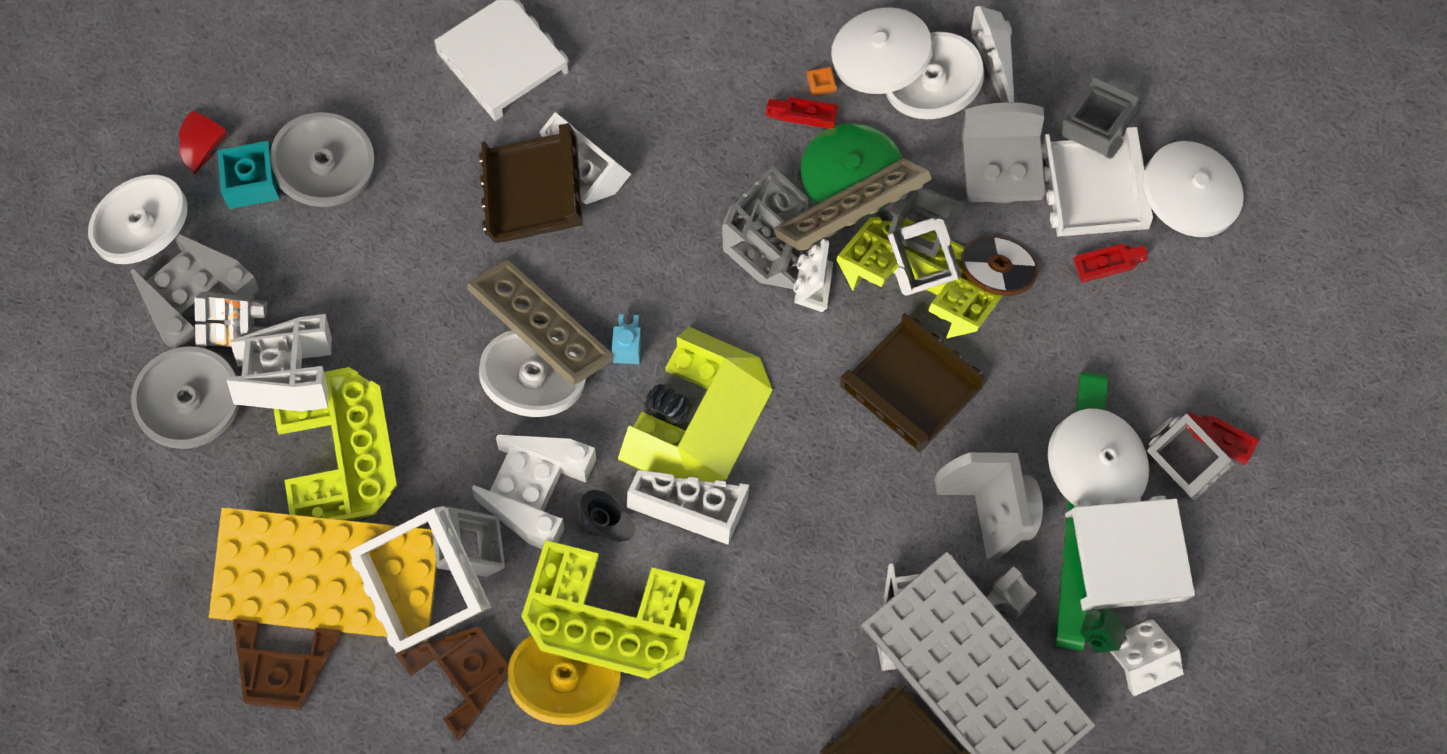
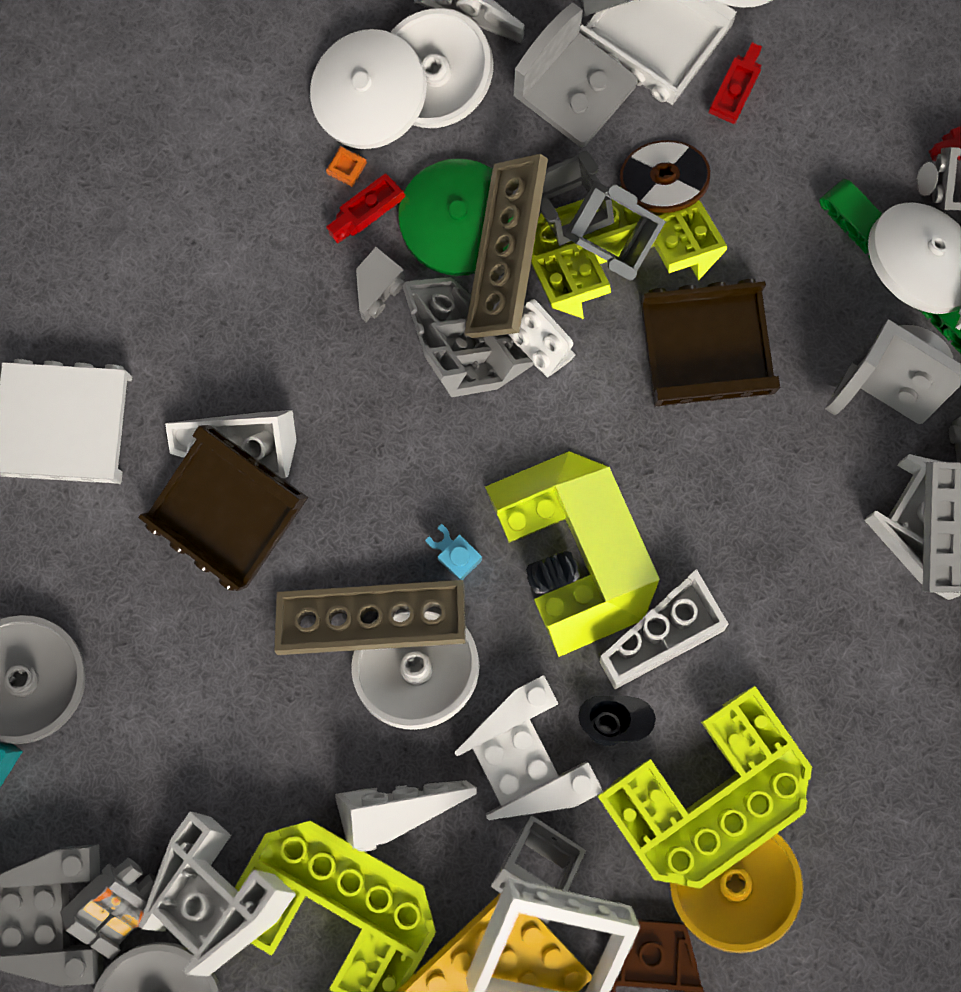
camera: 50 degrees left, 15 degrees up
none -> white wedge [335,780,477,851]
none -> light grey slope [356,247,405,322]

